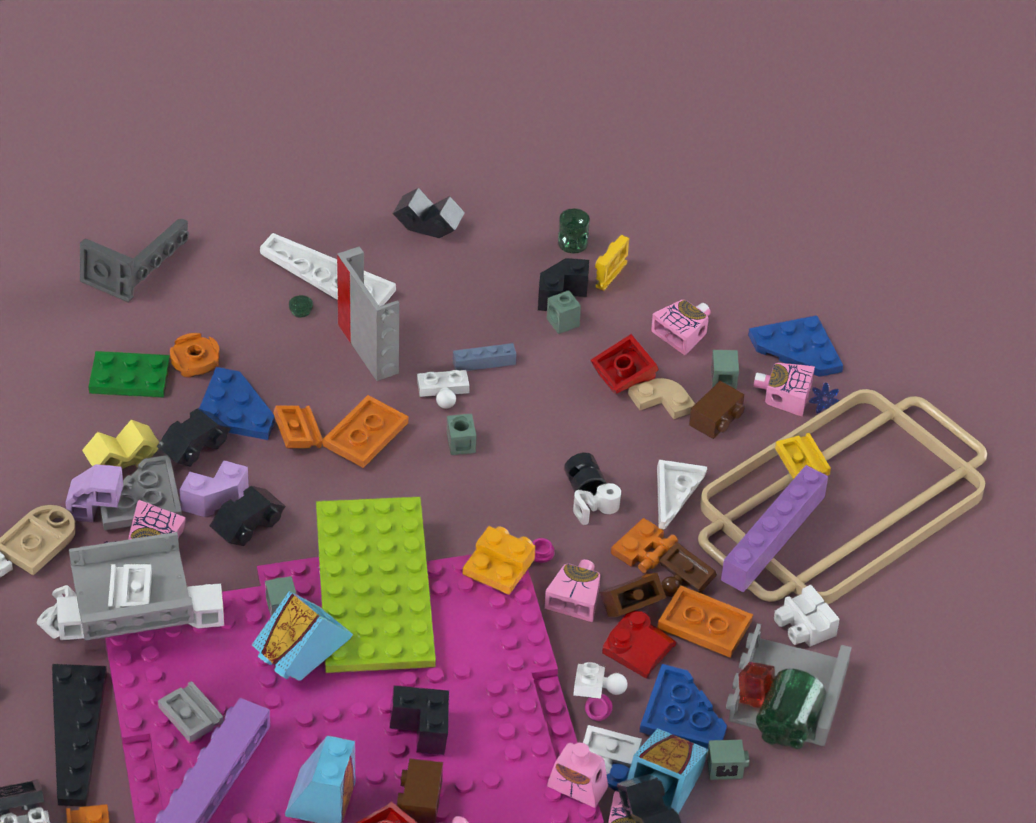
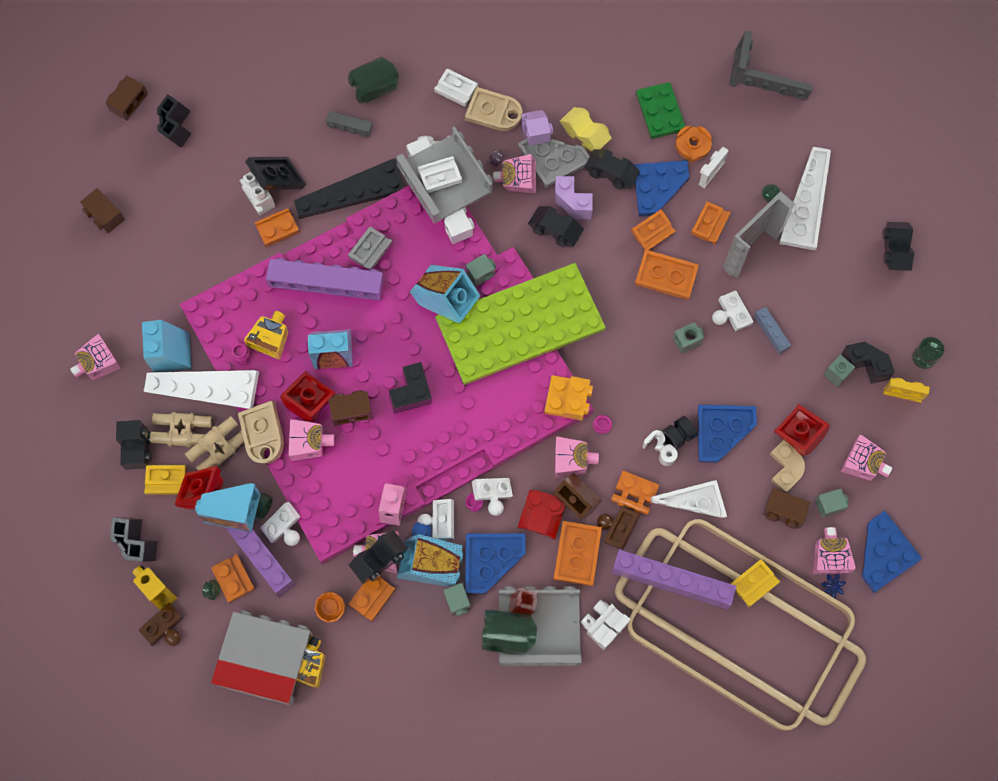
camera: 75 degrees right, 25 degrees up
none -> orange plate [691,201,731,245]
none -> blue plate [697,405,757,463]
none -> white plate [698,147,729,189]

